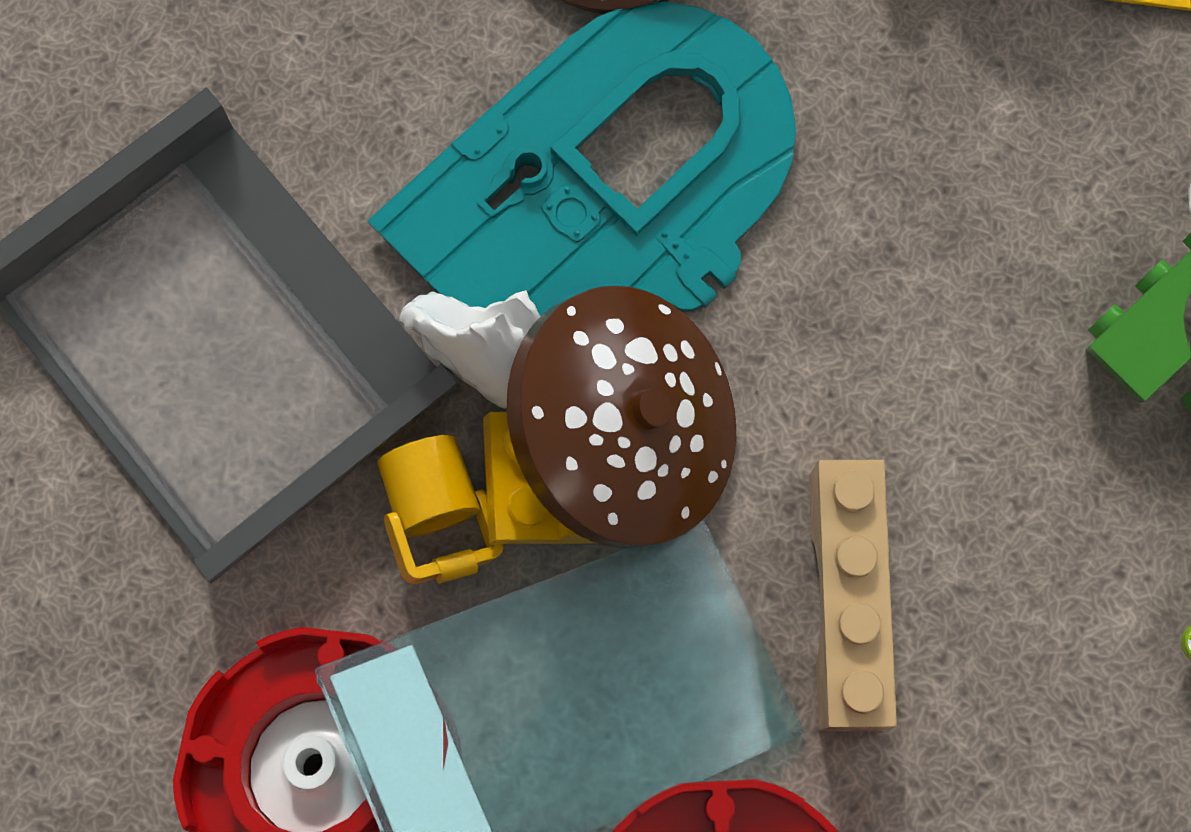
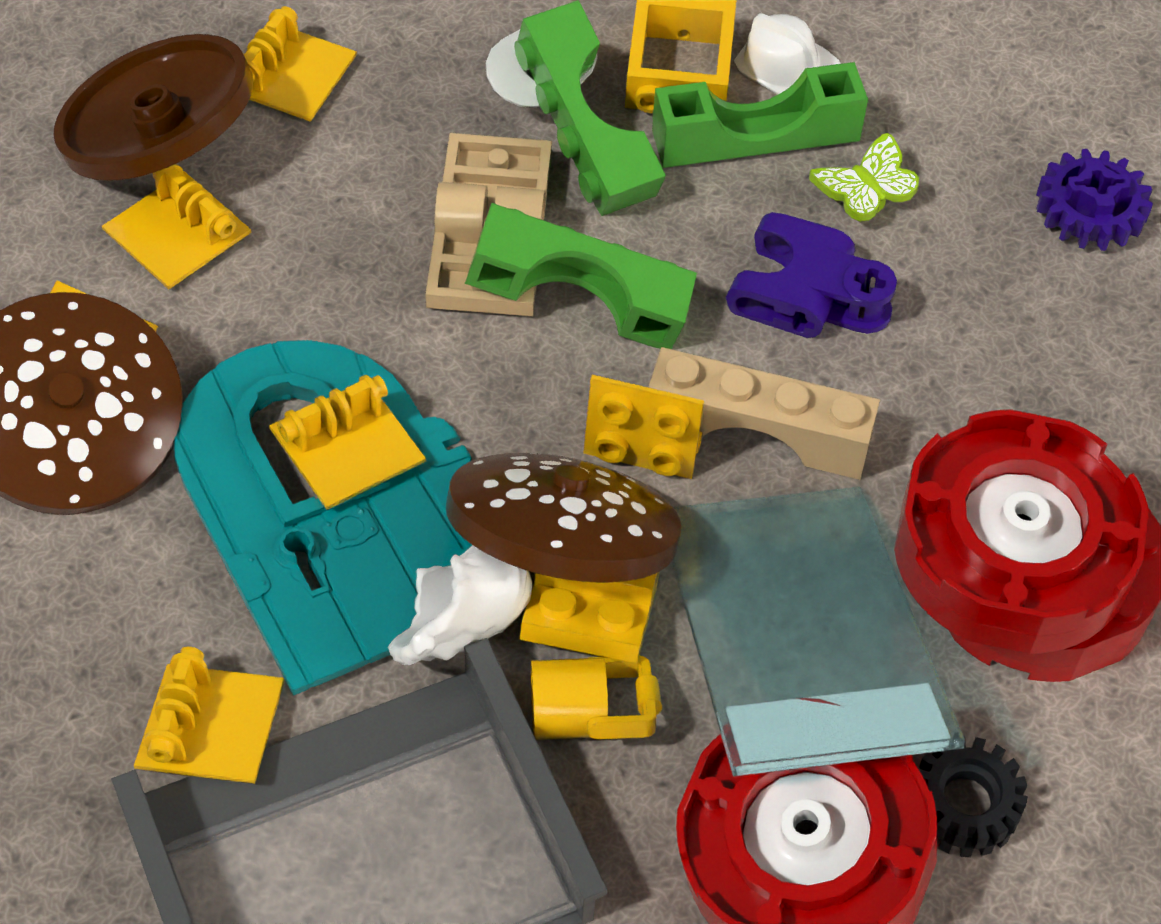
camera: 75 degrees left, 20 degrees down
none -> yellow hinge [134,646,284,784]
none -> yellow hinge [269,375,426,510]
none -> tan plate [425,133,552,316]
none -> bright green arch [465,203,697,349]
none -> yellow hinge [583,374,704,479]
none -> dark purple piece [726,212,897,338]

